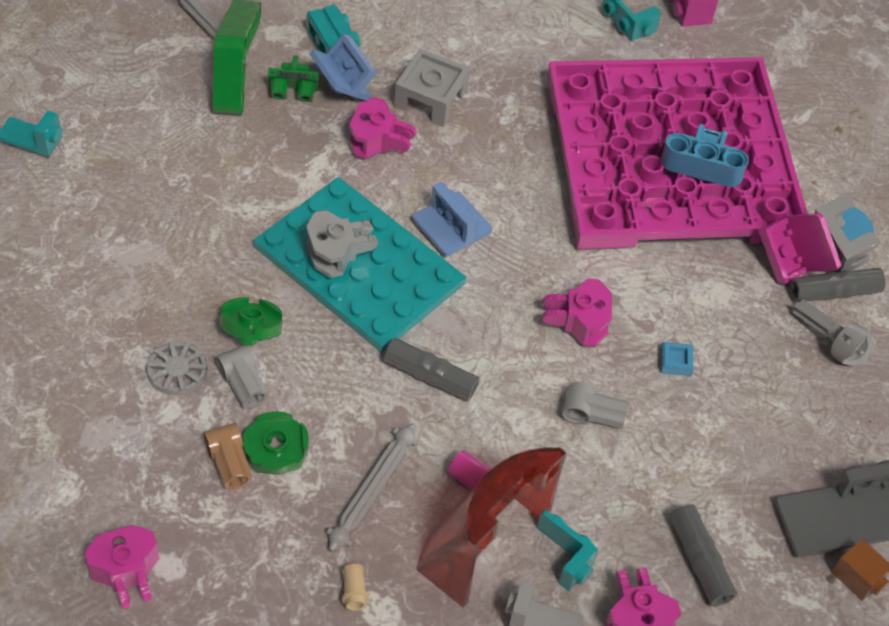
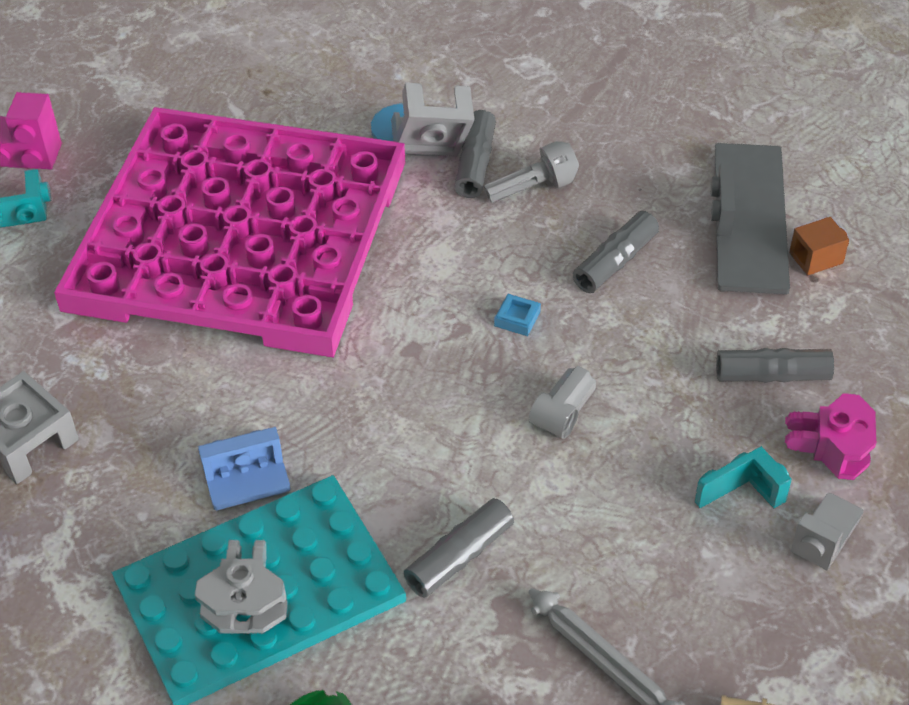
camera: 65 degrees left, 5 degrees down
dark pink hinge [349,97,417,159] -> none
clear red windscreen [416,447,566,607] -> none
dark pink piece [447,450,491,492] -> none
dark pink hinge [542,279,612,347] -> none
dark azure piece [661,124,749,187] -> none
dark pink bracket [758,213,841,284] -> none
none -> dark grey axle [572,211,659,293]

